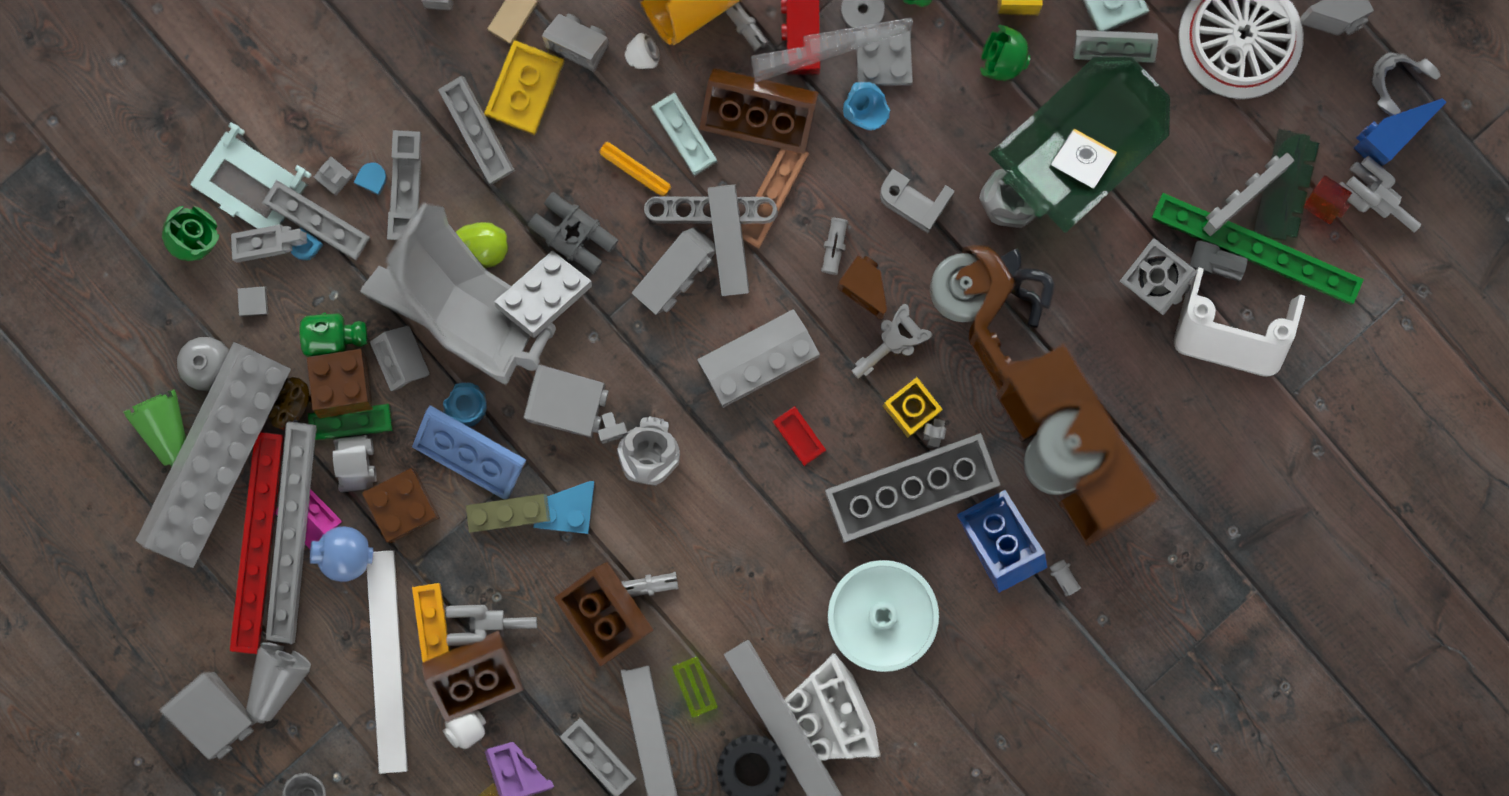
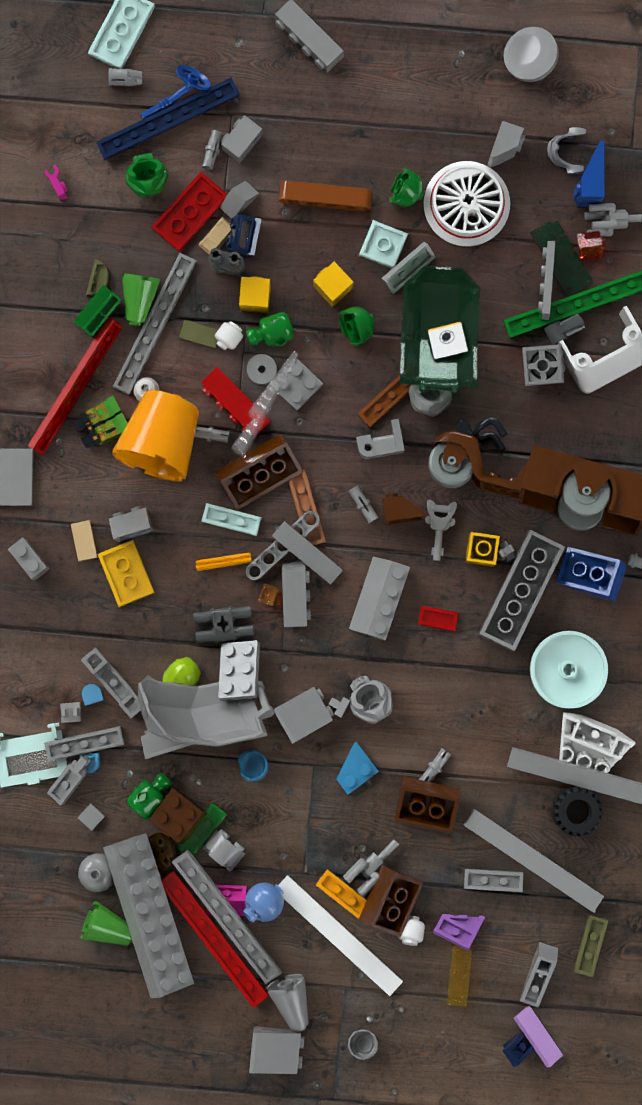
camera: 40 degrees left, 0 degrees up
green cylinder [162,206,219,261] -> none
reddish brown brick [362,468,440,543] -> none
light grey panel [370,326,430,391] -> none
medium blue tile [412,405,526,500] -> none
light grey plate [438,76,515,184] -> none
olive plate [466,494,550,533] -> none
white cone [625,33,659,69] -> none
clear neon green tile [672,656,718,718] -> none
dark azure hair [843,82,890,130] -> none
none -> clear orange tile [258,583,283,606]
none -> dark orange tile [357,363,425,428]

